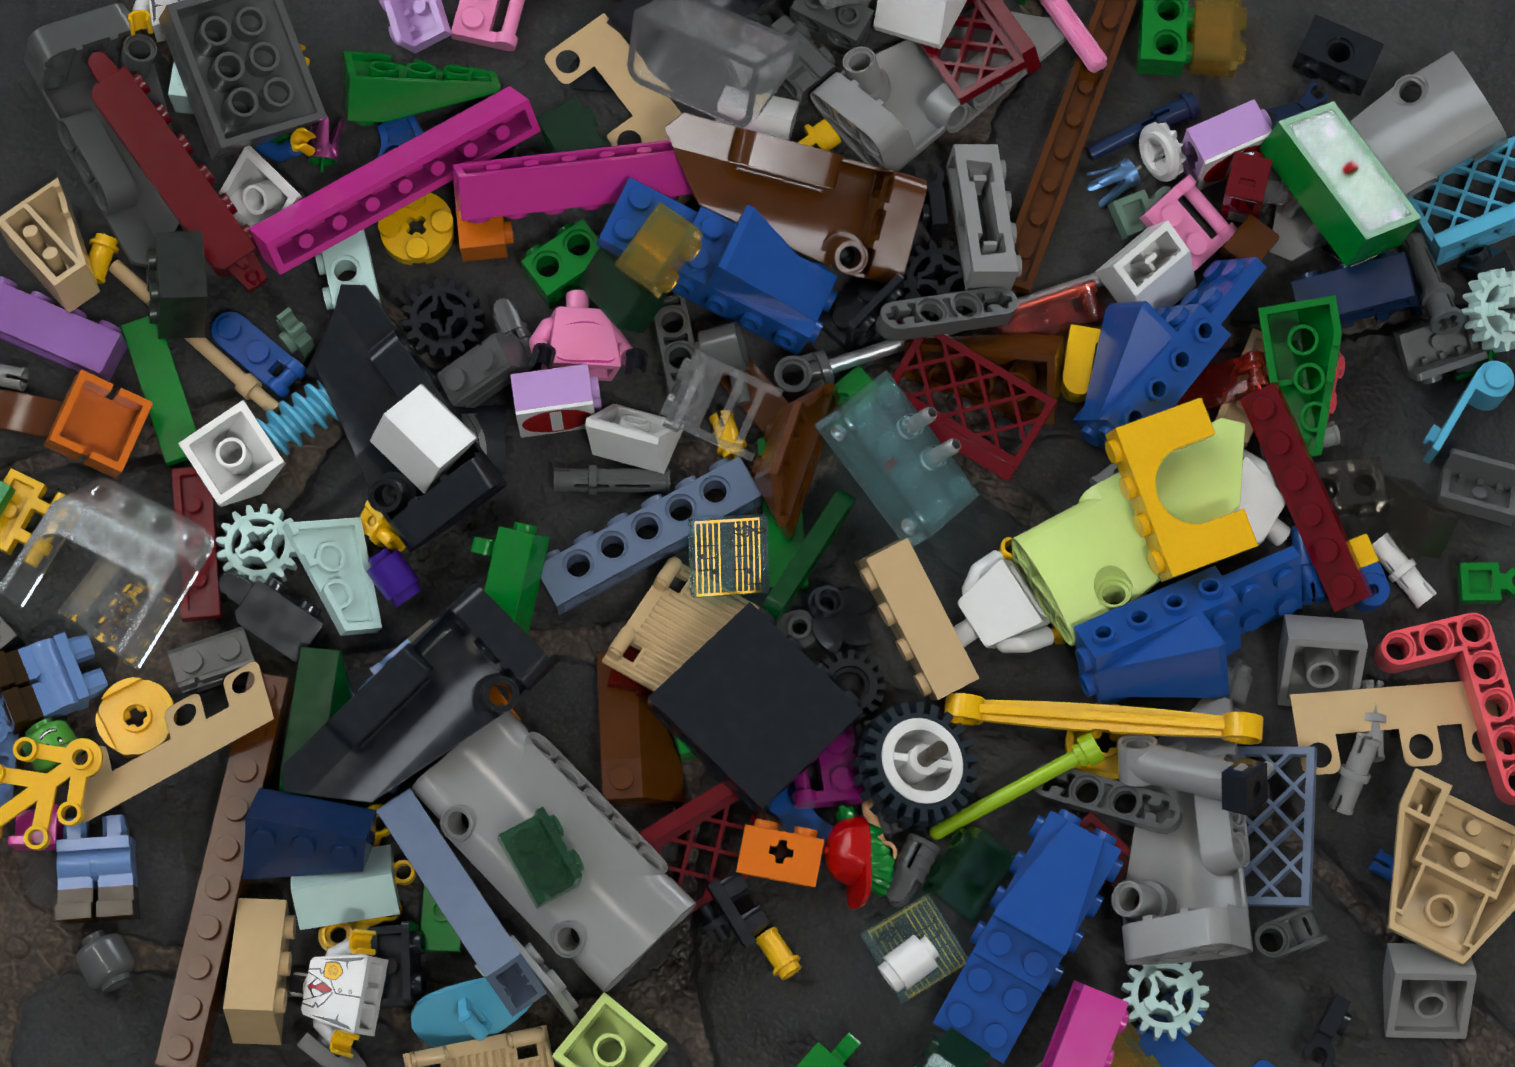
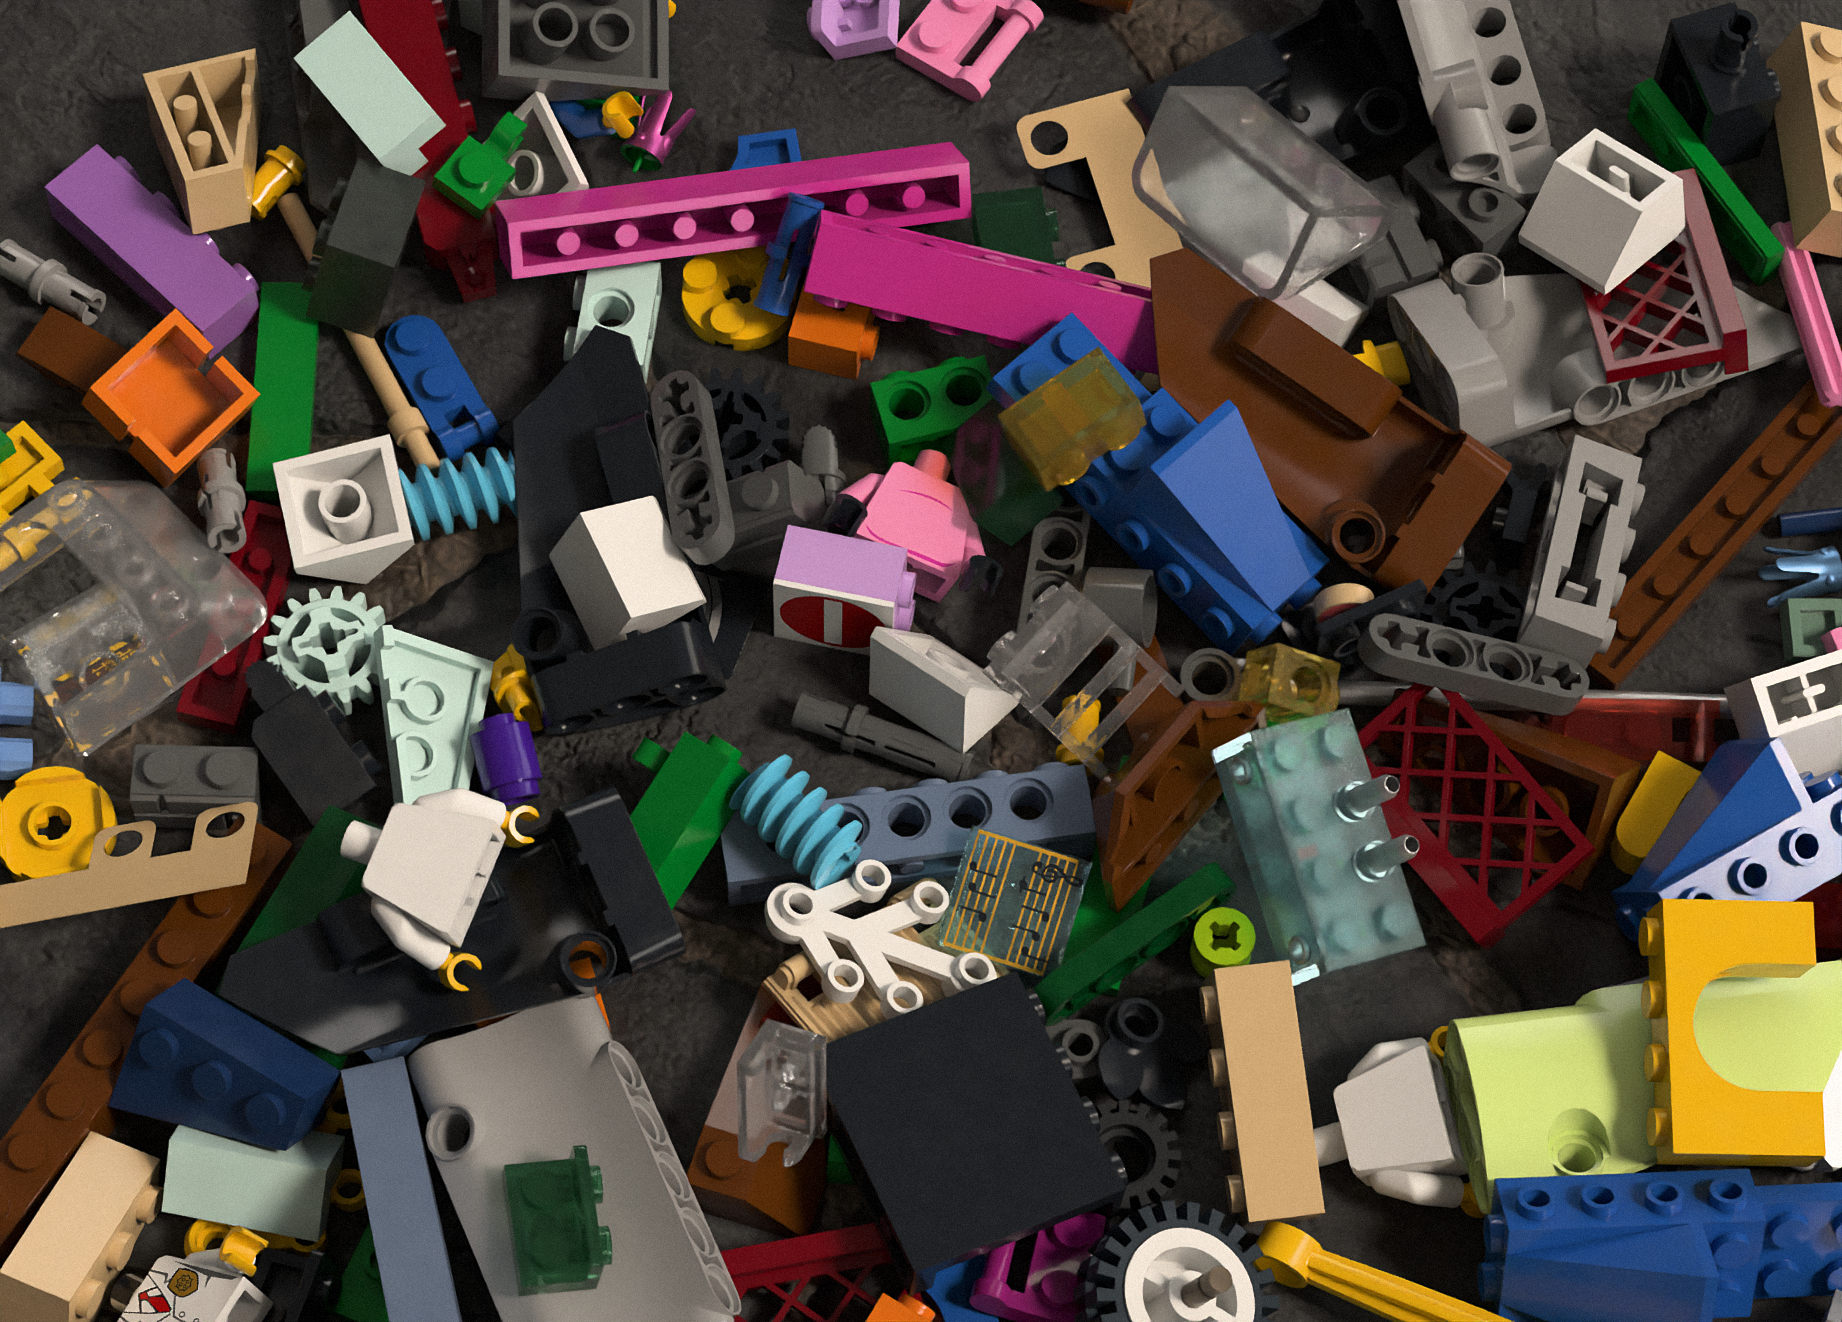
camera: 20 degrees right, 10 degrees down
sand green plate [276,307,316,360] -> none
green wedge [343,51,501,126] -> none
none -> light grey pin [197,448,247,553]
none -> light aqua piece [294,10,446,176]
none -> white torso [340,788,539,991]
none -> green plate [432,111,528,220]
none -> dark grey beam [650,370,735,565]
none -> medium azure piece [728,754,862,890]
none -> clear hinge [737,1019,827,1167]
none -> blue pin [753,192,825,317]
none -> white plant [764,859,997,1020]
none -> lime wheel [1189,907,1256,979]
none -> clear yellow brick [1238,643,1341,730]
none -> tan tile [1314,583,1374,624]

